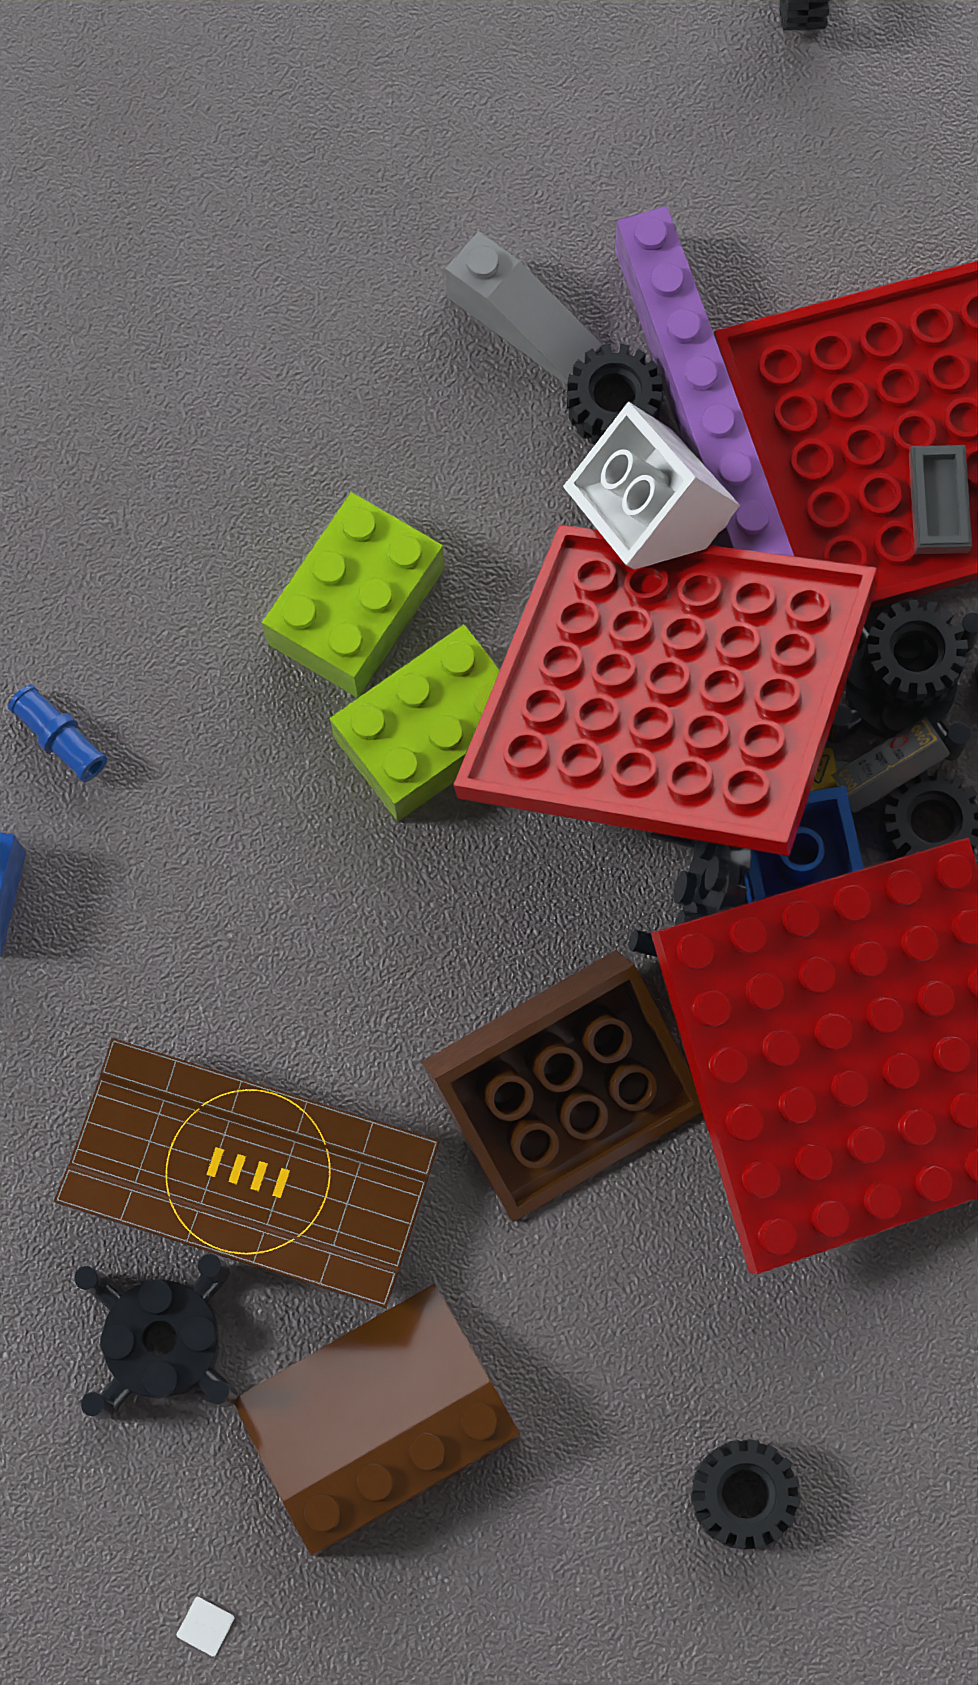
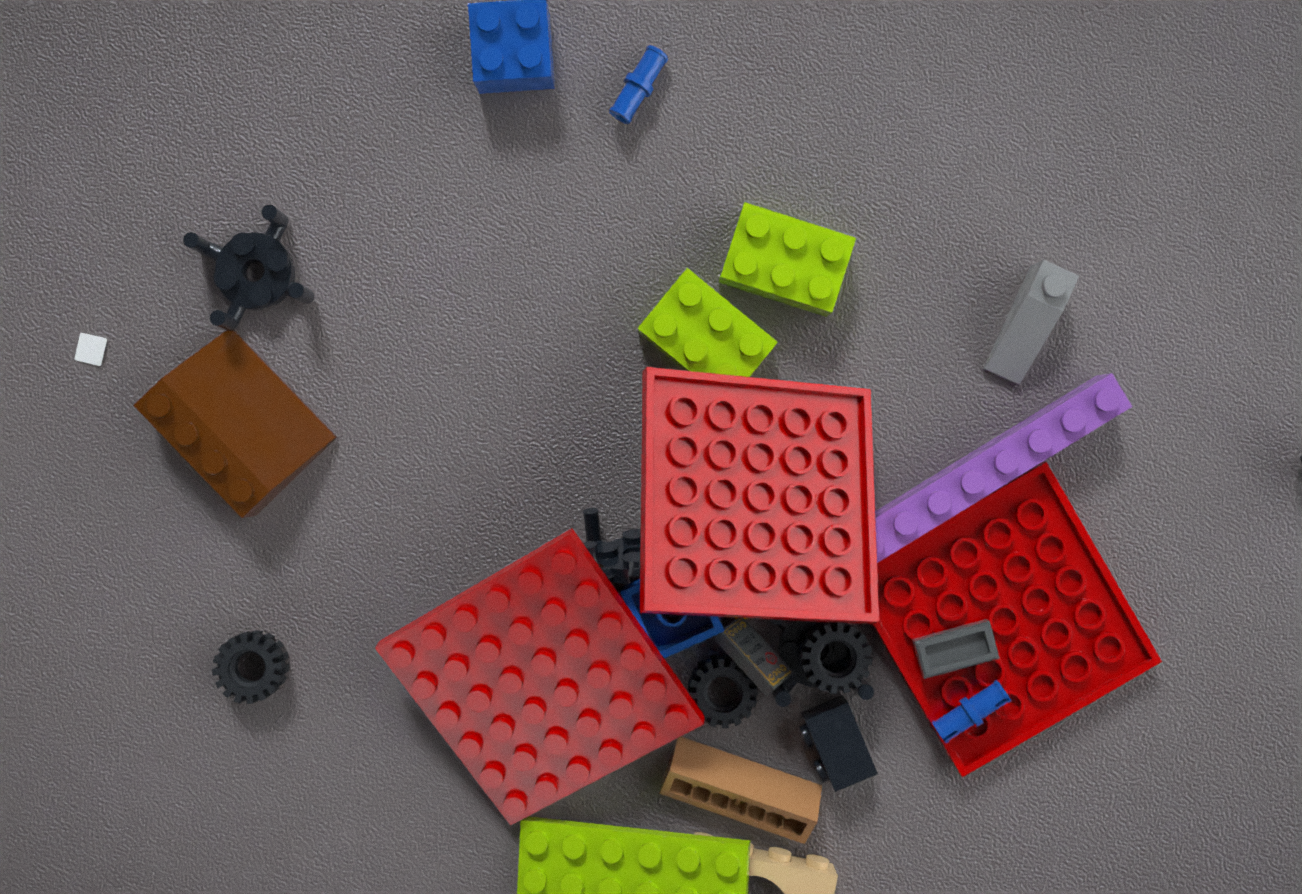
camera: 70 degrees right, 15 degrees up
reddish brown hinge [53,1038,440,1309] -> none
reddish brown slope [421,950,702,1222] -> none
white slope [563,402,740,570] -> none
black tyre [567,343,663,445] -> none

